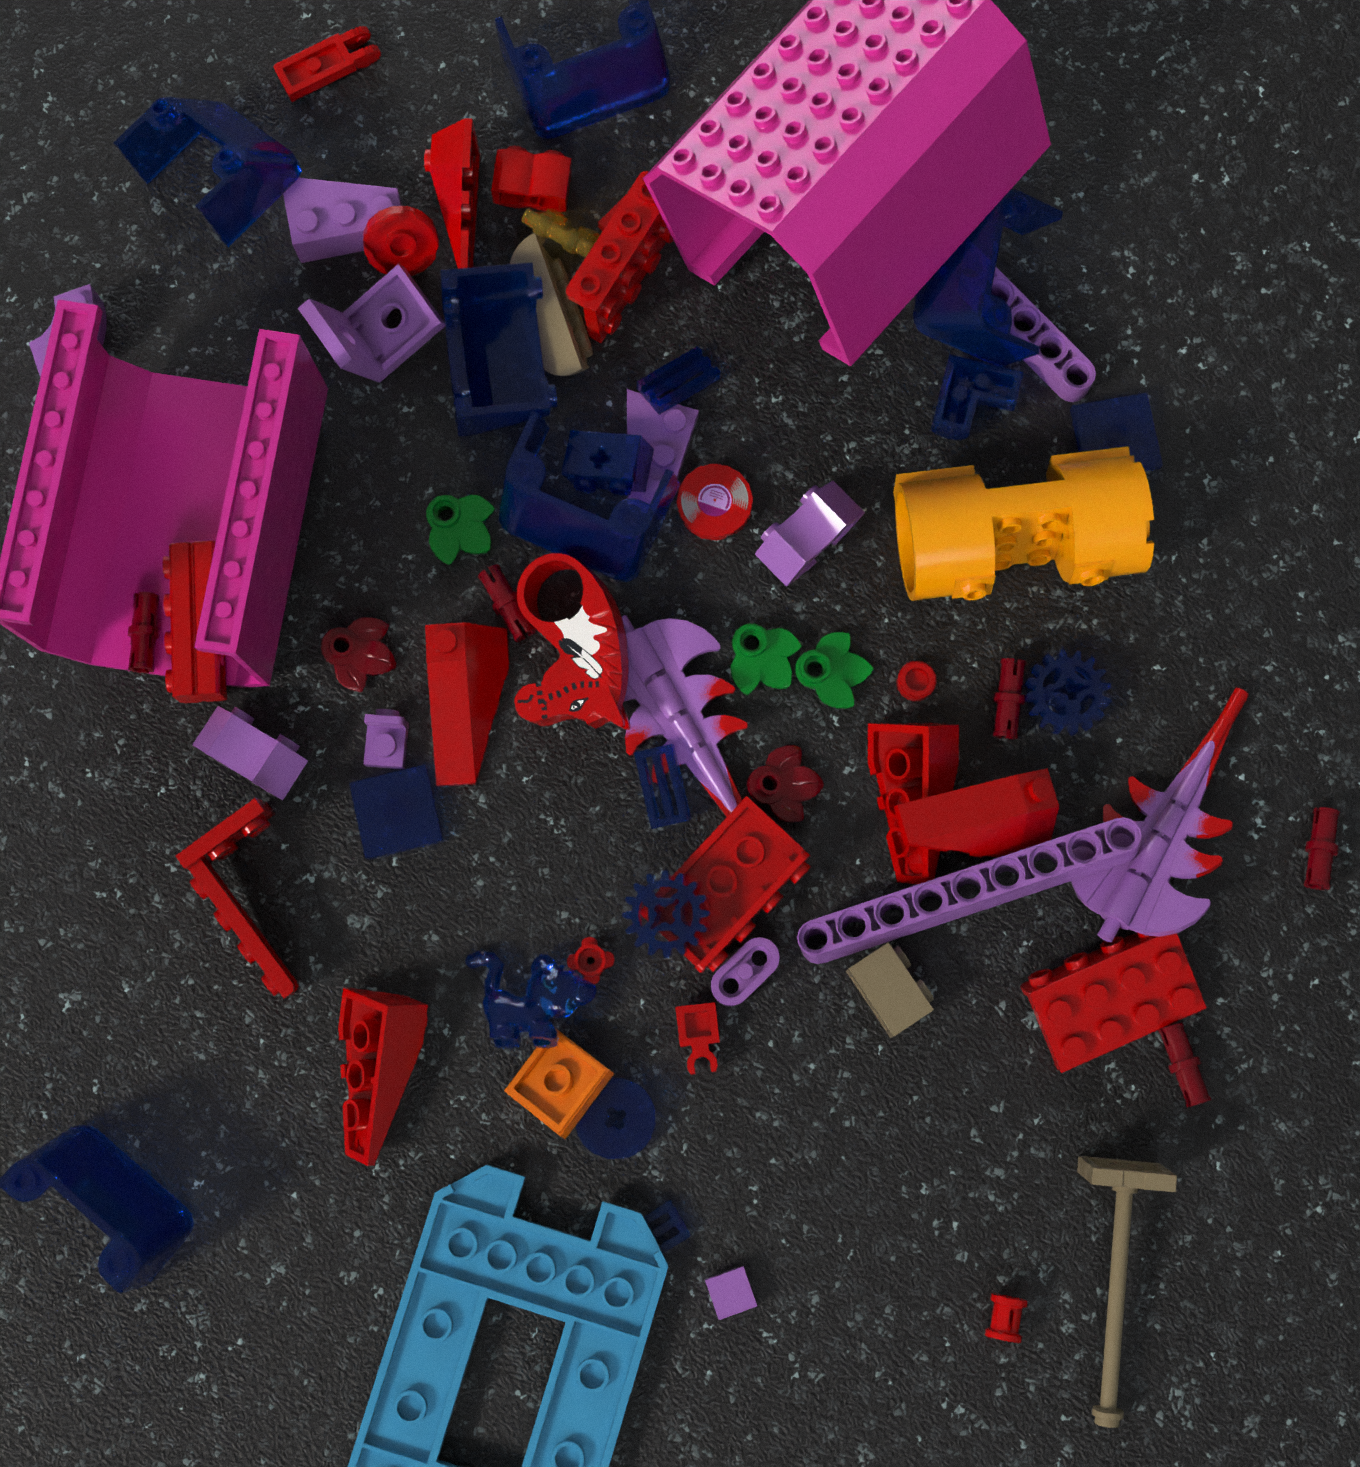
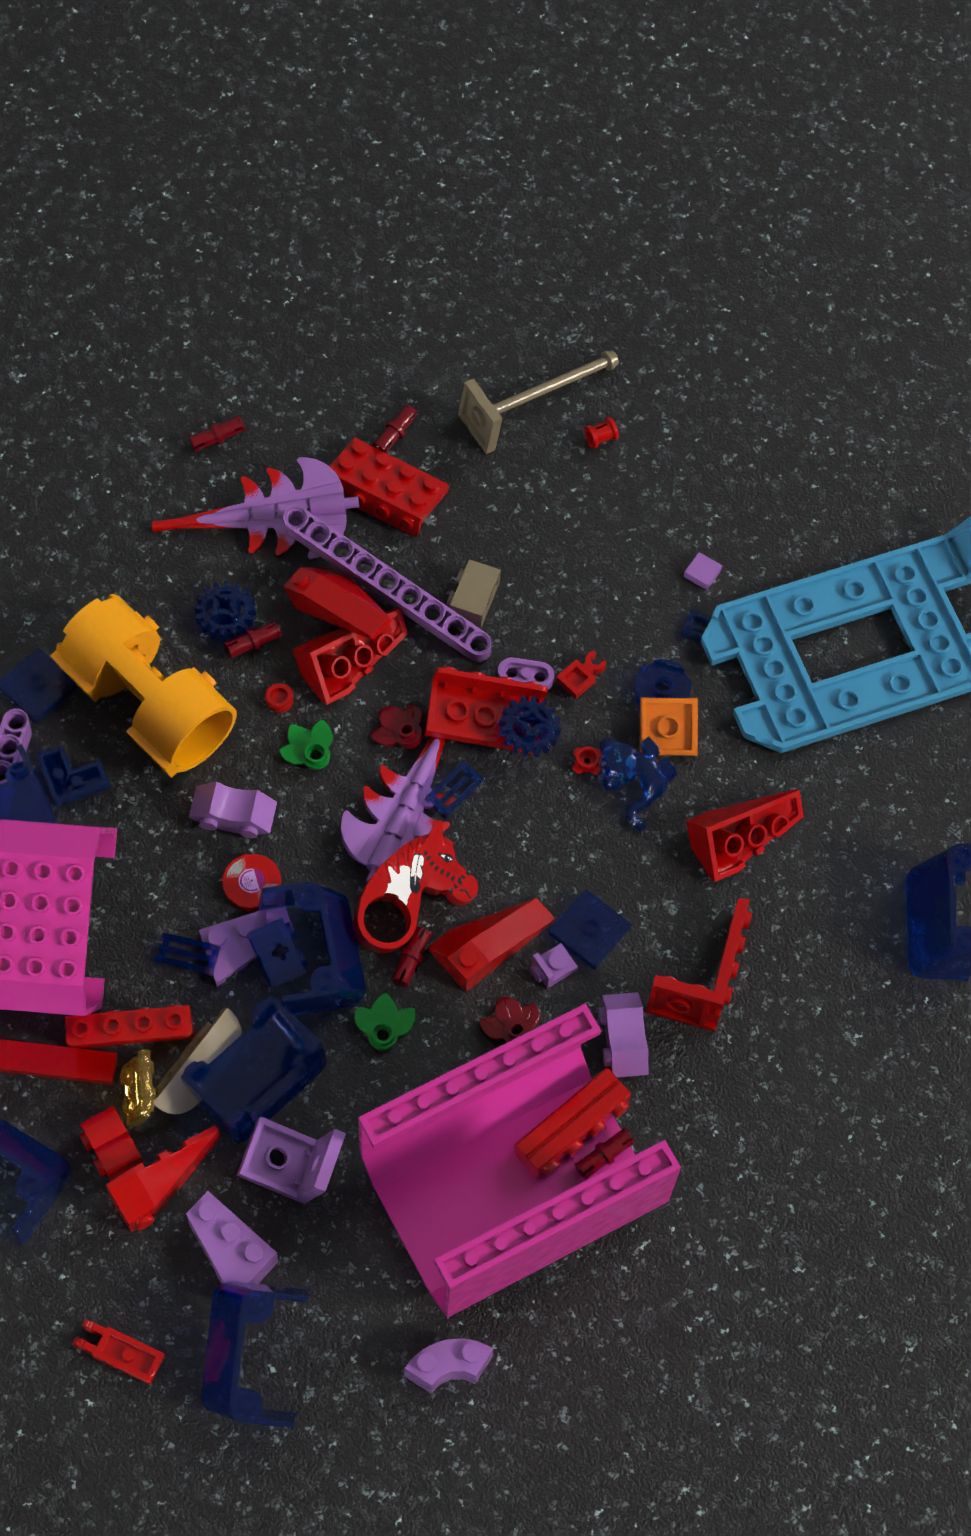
camera: 135 degrees left, 15 degrees down
red tile [363,206,439,276] -> none
green plate [730,623,801,695] -> none

